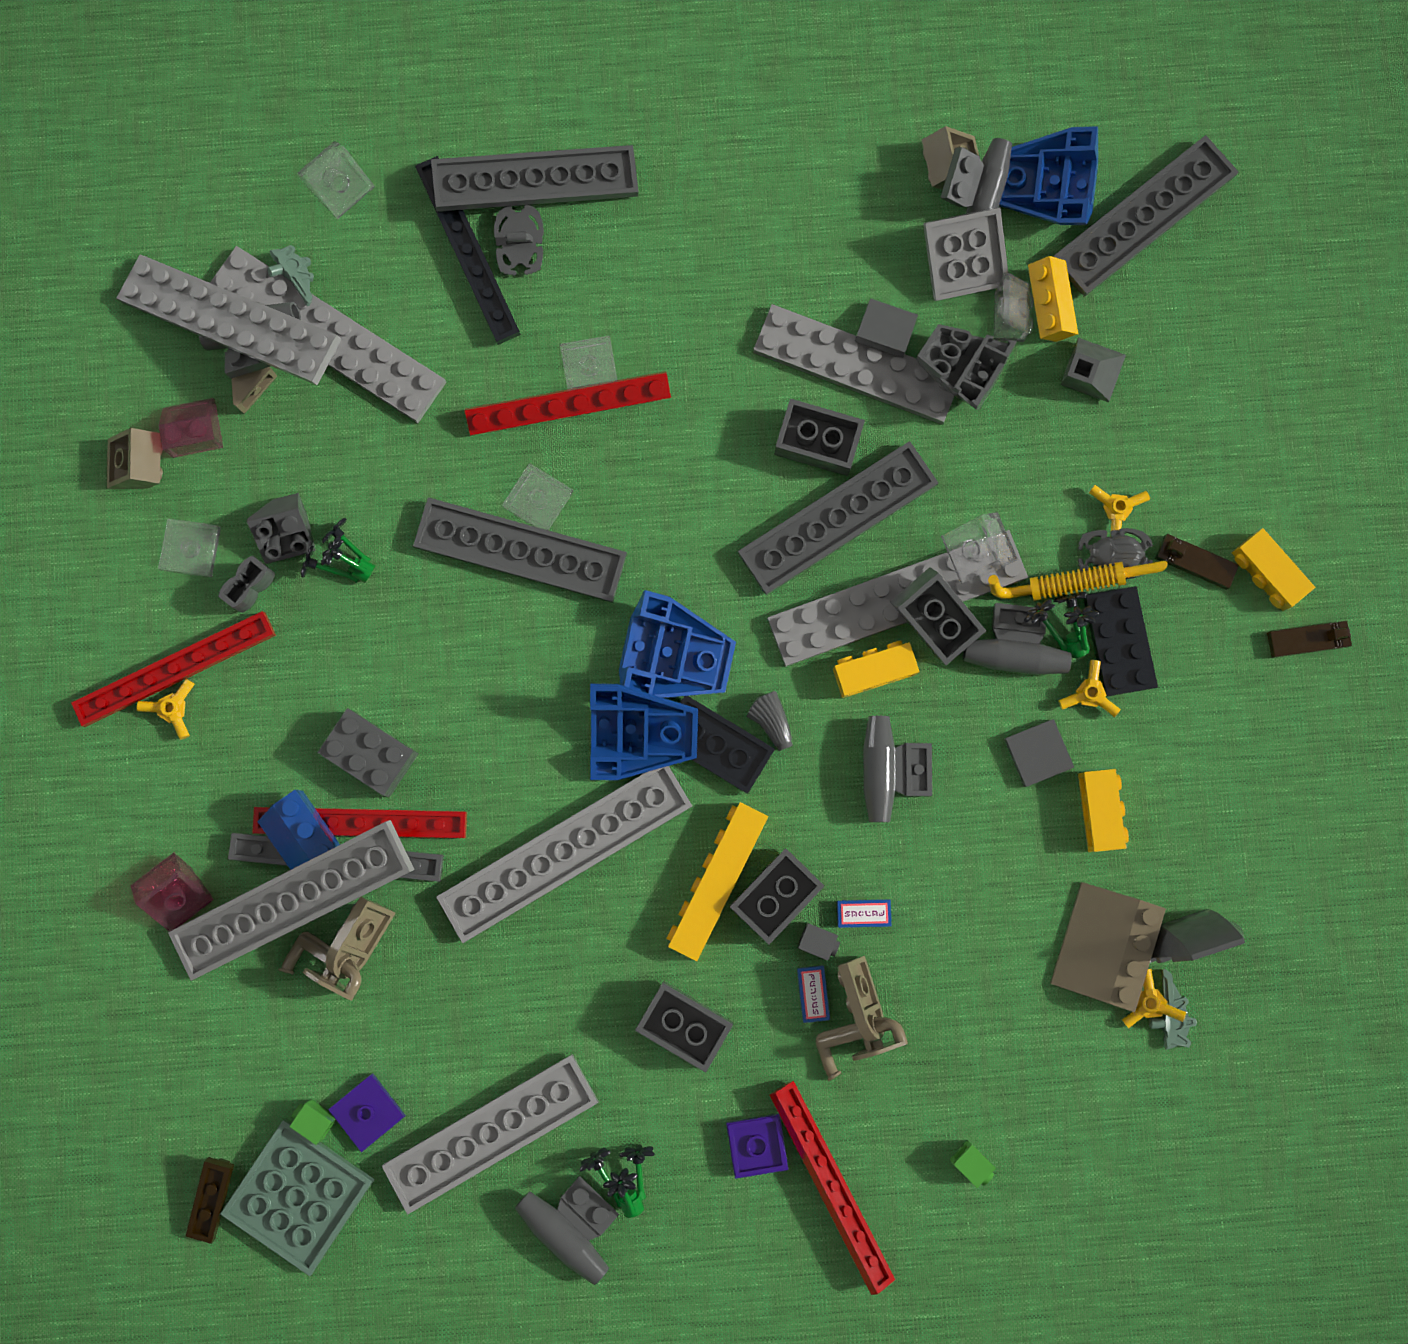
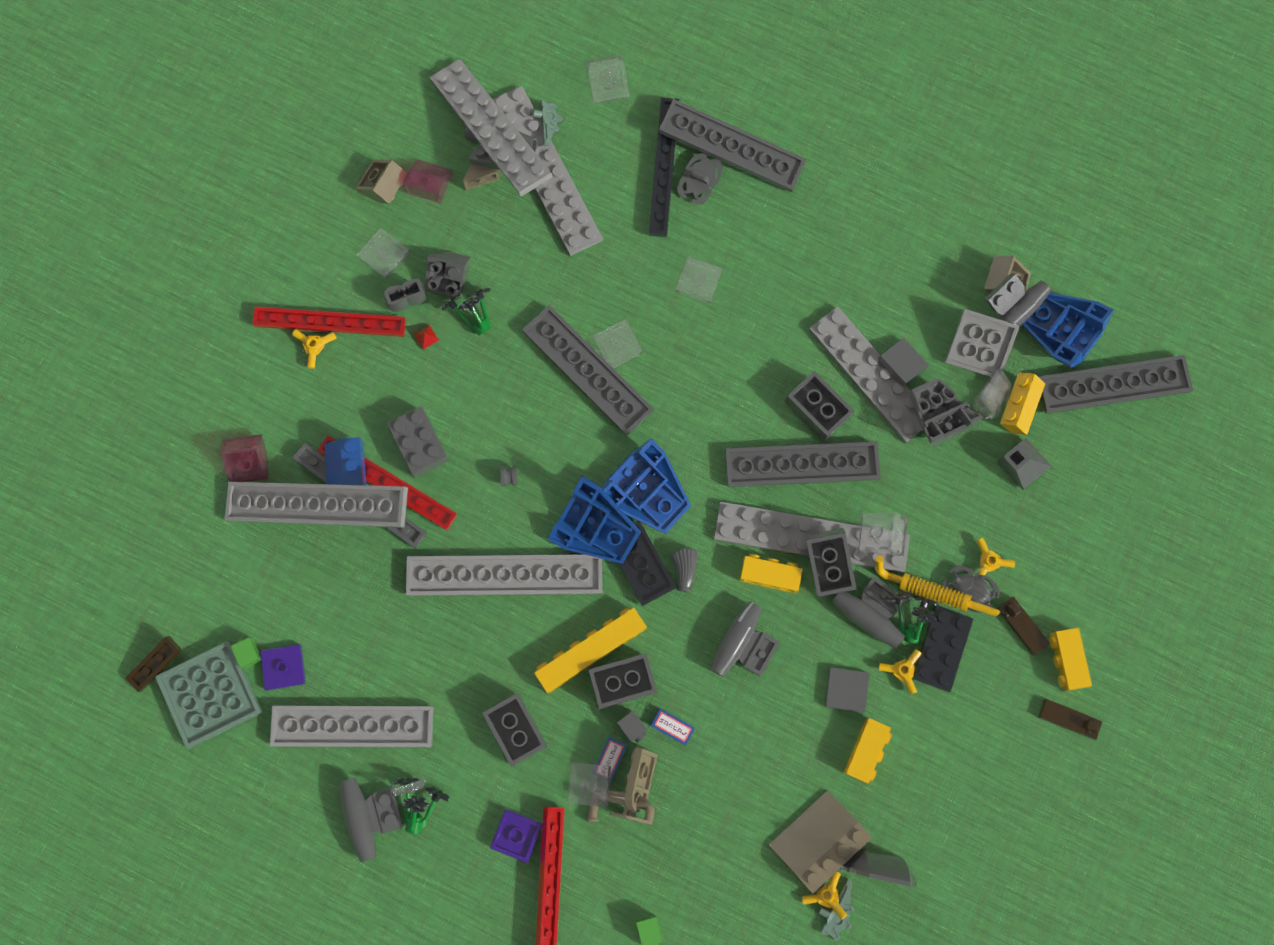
camera: 25 degrees right, 5 degrees down
dark tan plate [278,897,396,1001] -> none
red plate [464,371,671,435] -> none
none -> clear piece [390,775,426,797]
none -> red slope [413,325,439,350]
none -> dark grey wheel [501,466,517,486]
none -> clear plate [568,762,611,807]

